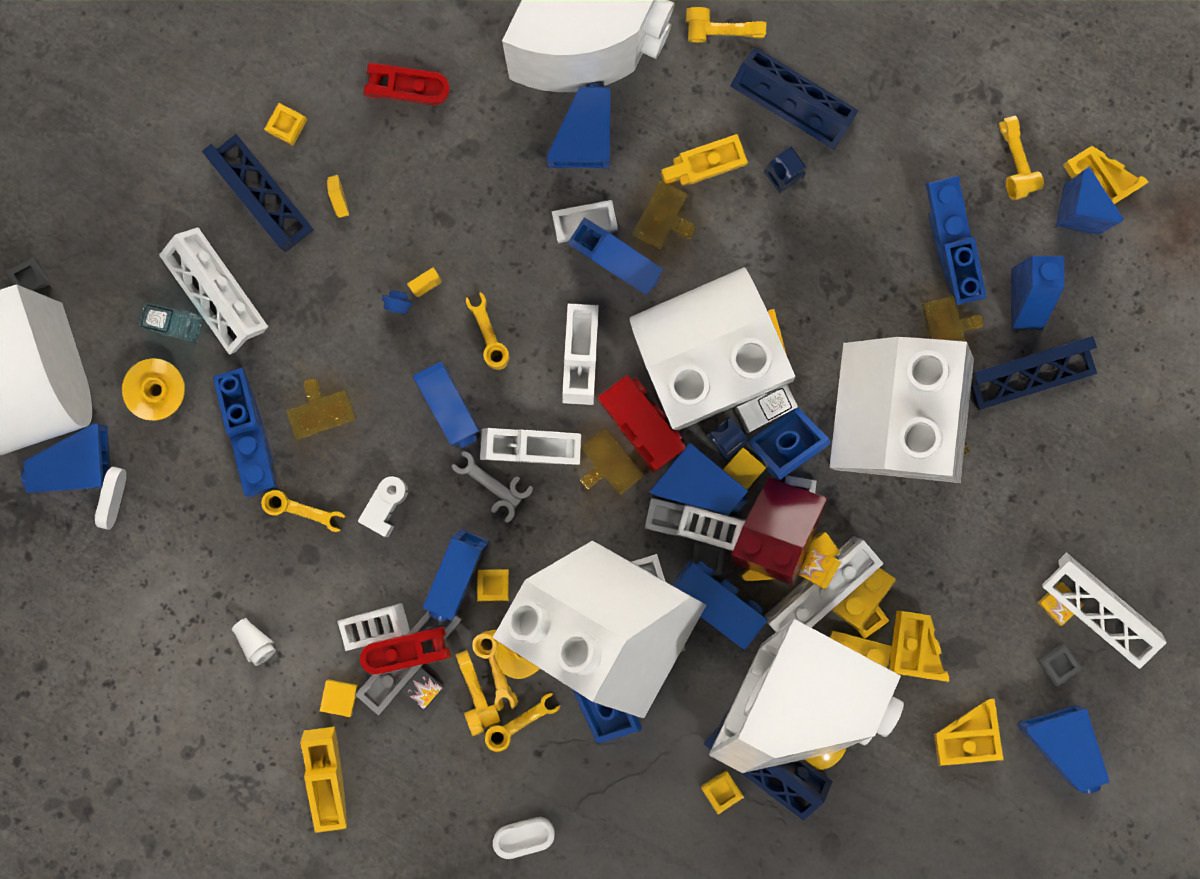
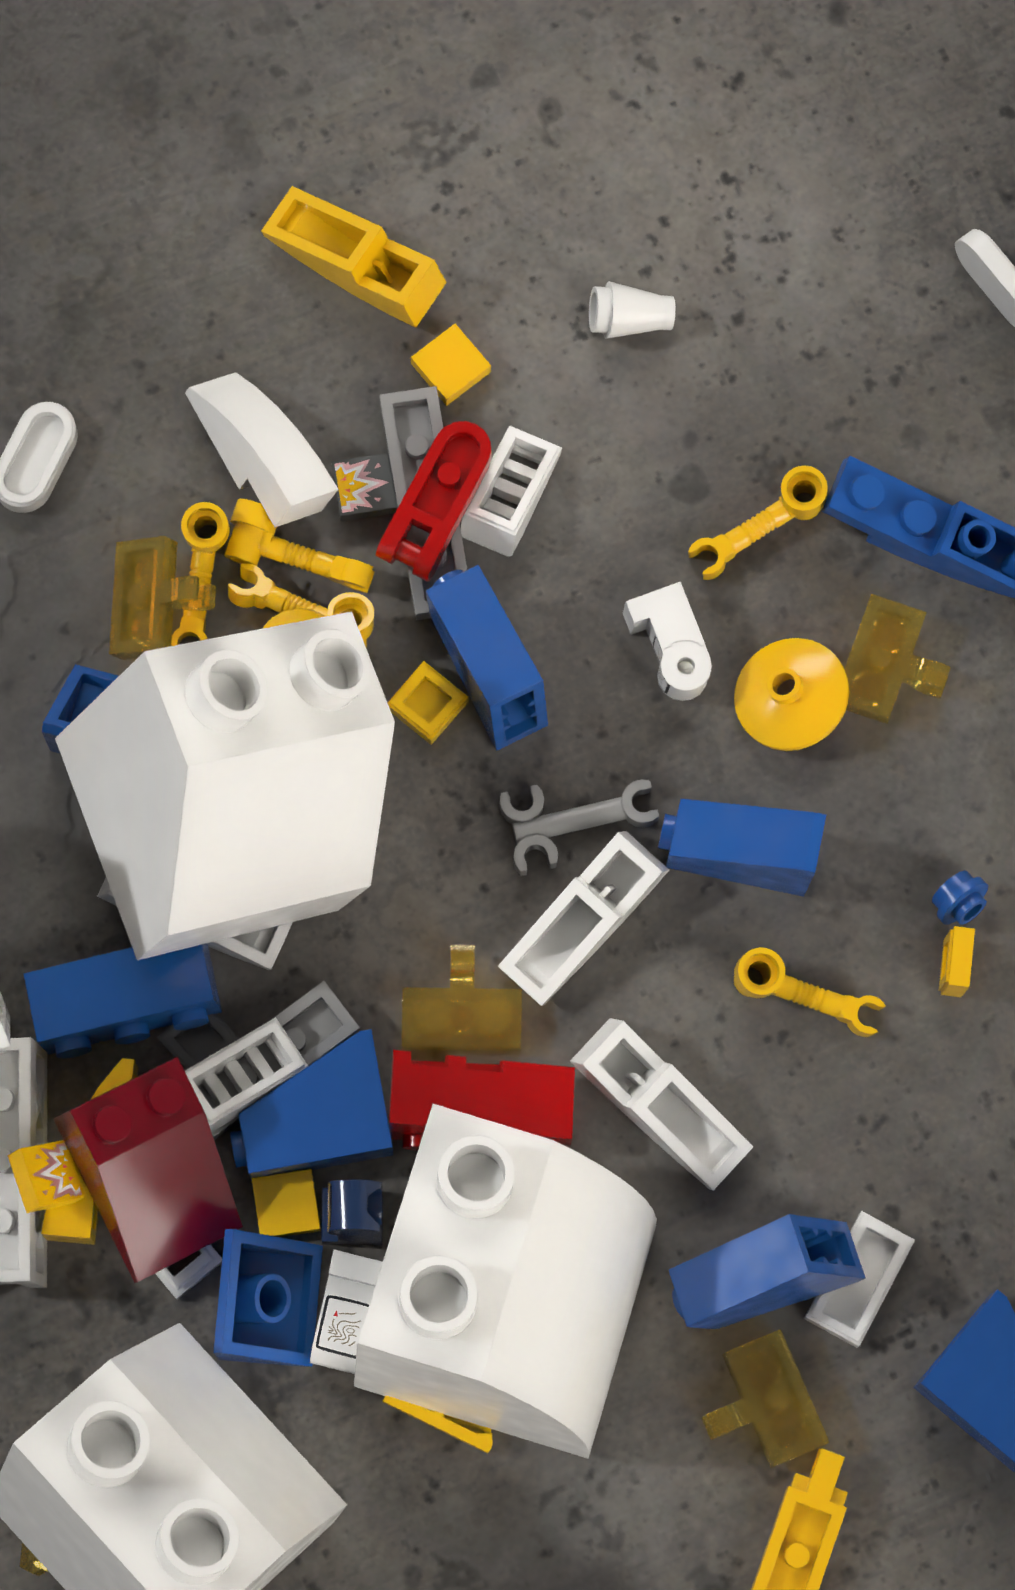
camera: 130 degrees right, 10 degrees down
none -> clear yellow plate [109,536,216,660]
none -> white slope [185,372,338,527]
none -> yellow dish [734,638,849,751]

